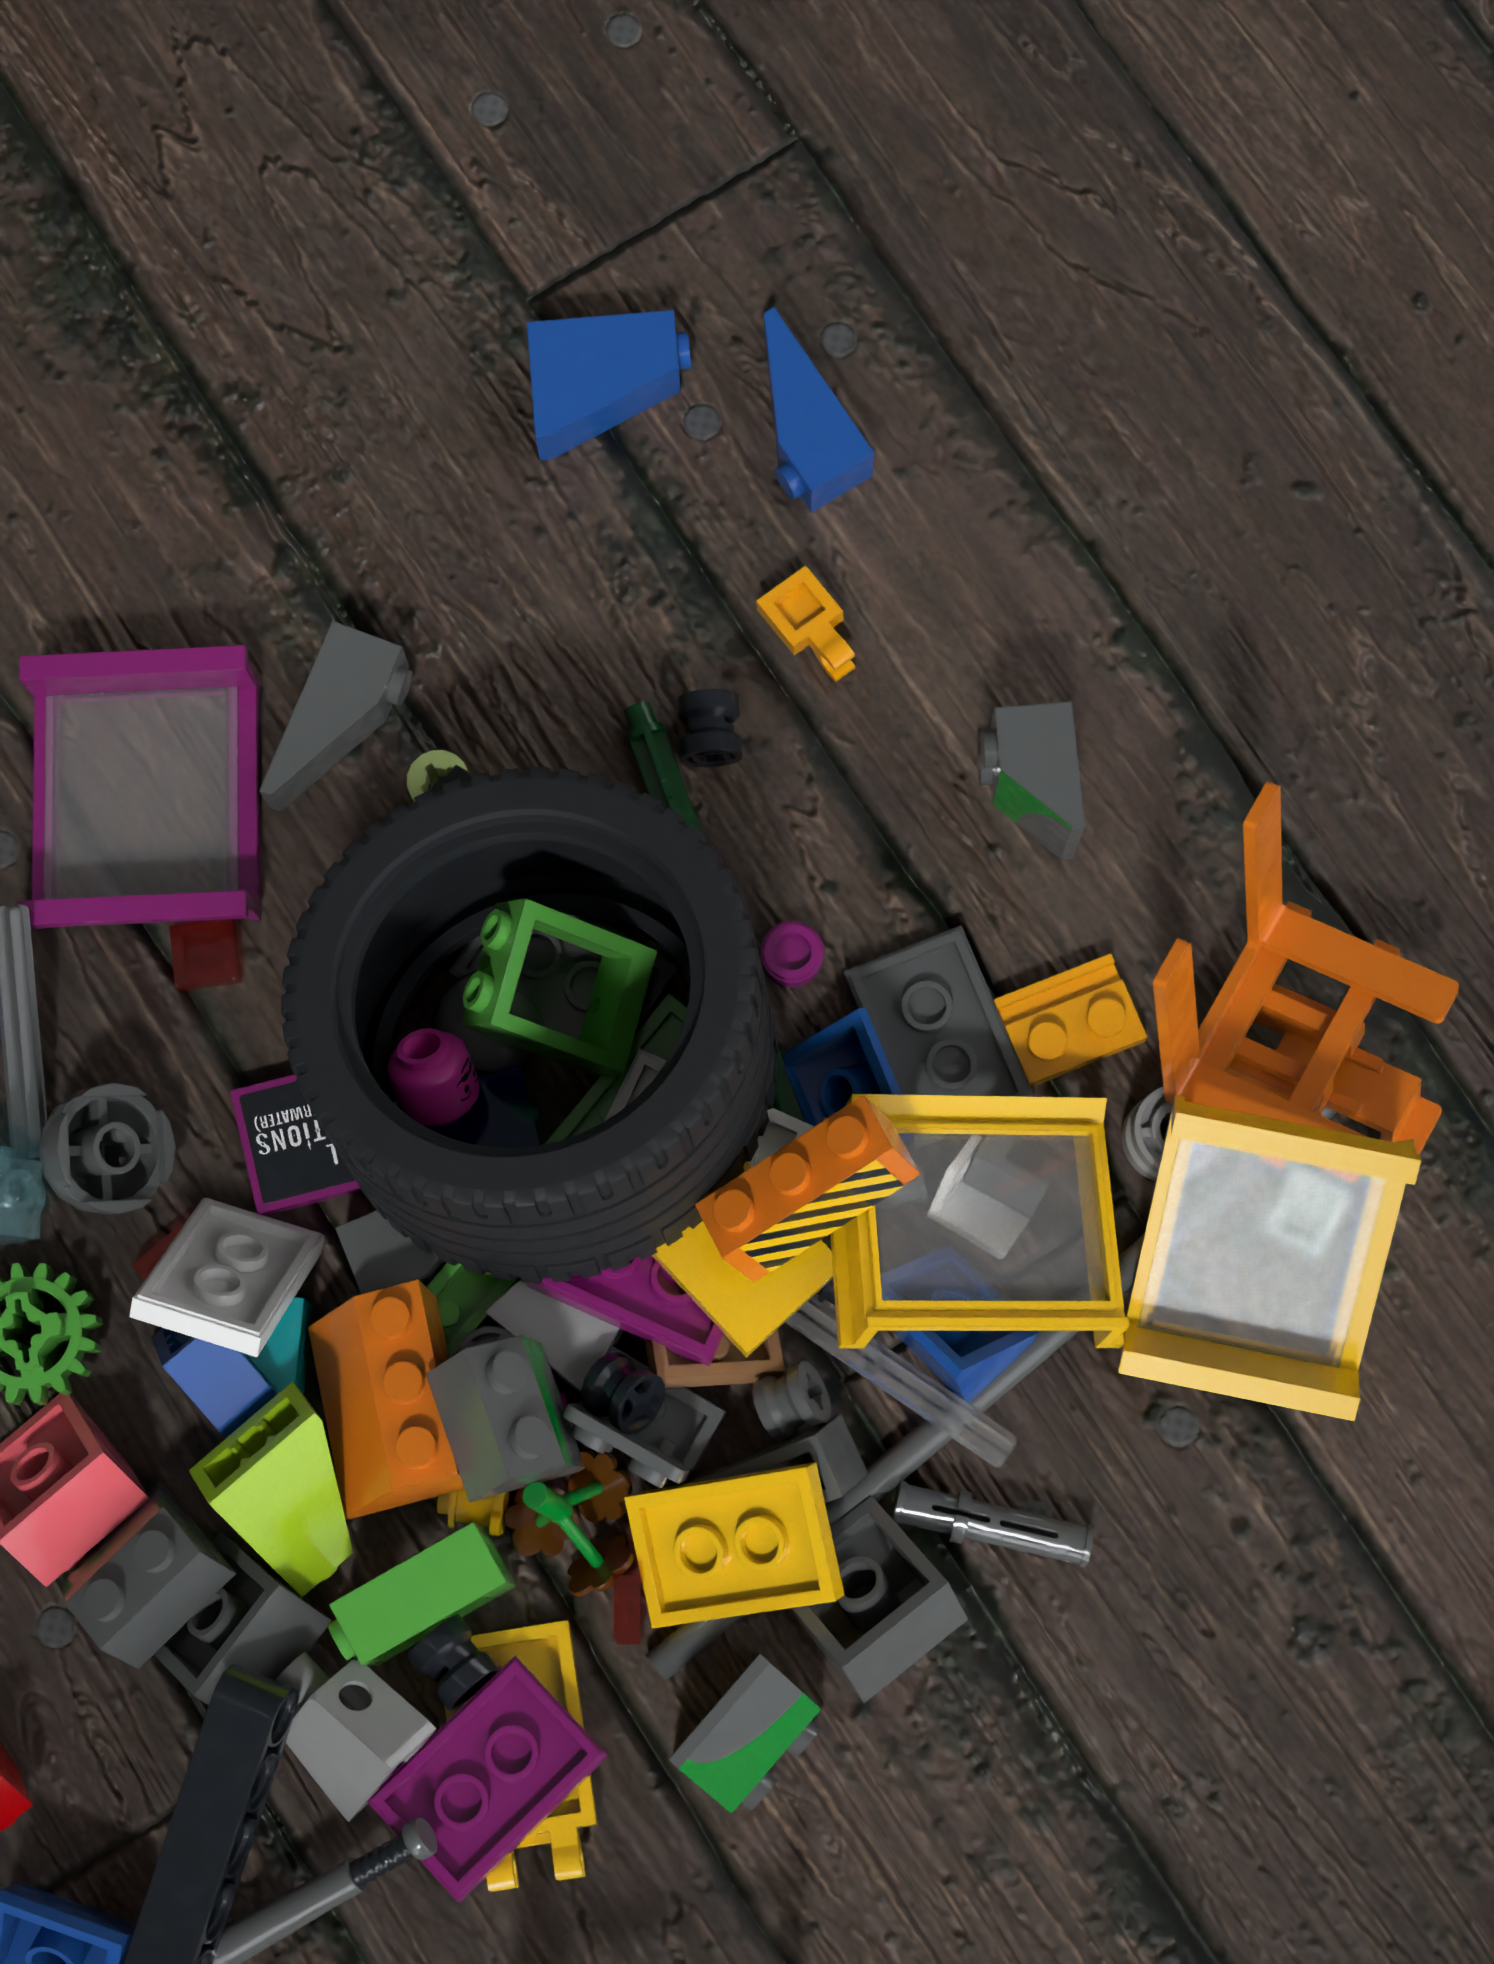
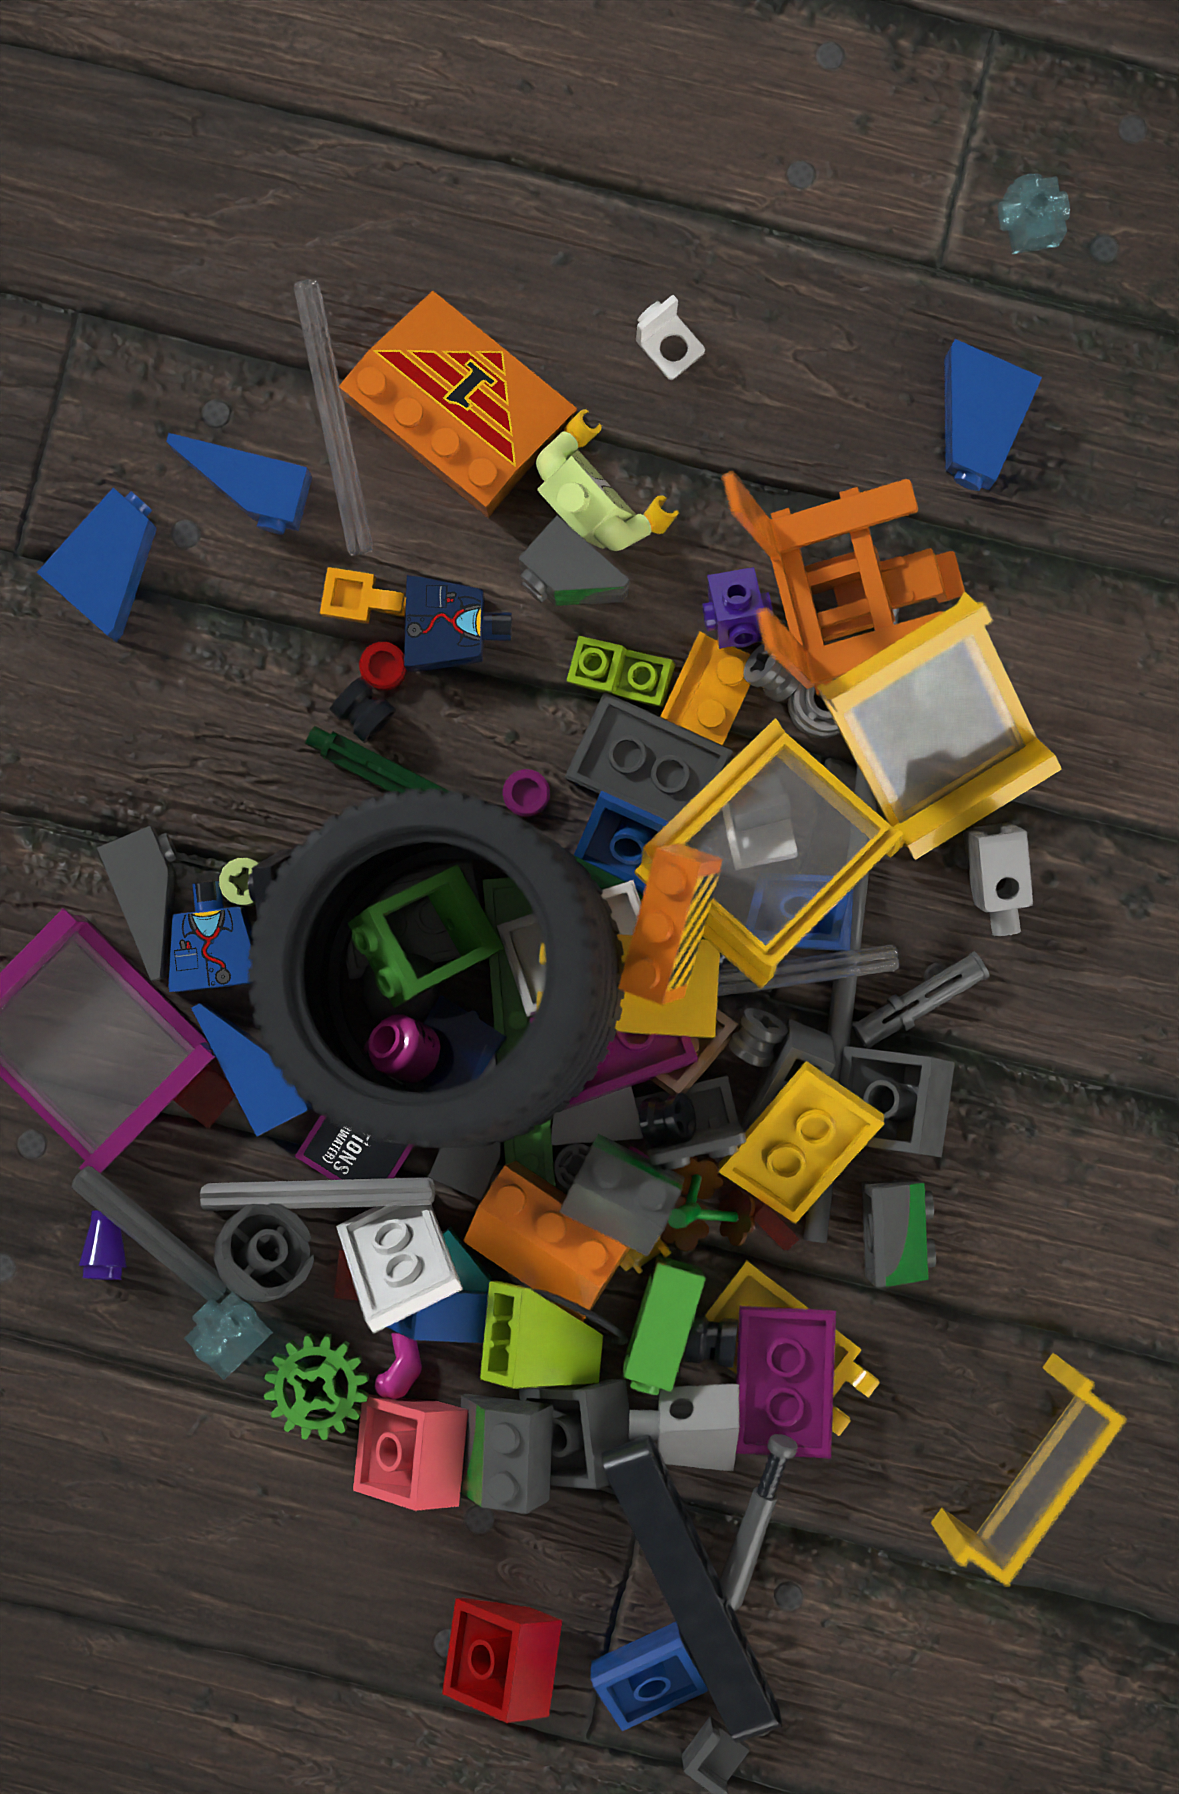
camera: 45 degrees left, 10 degrees up
none -> blue torso [169,881,254,992]
none -> blue slope [191,1003,312,1136]
none -> light grey axle [200,1177,435,1211]
none -> clear axle [294,279,373,555]
none -> orange slope [338,291,578,518]
none -> red tile [359,642,407,691]
none -> dark pink arm [375,1332,422,1399]
none -> dark blue torso [404,575,512,672]
none -> black piece [532,1289,628,1345]
none -> yellowish green torso [536,409,679,551]
none -> lime slope [567,636,676,709]
none -> white bracket [636,295,705,380]
none -> dark purple brick [702,567,773,649]
none -> dark grey wheel [744,643,800,702]
none -> light grey torso [963,822,1033,936]

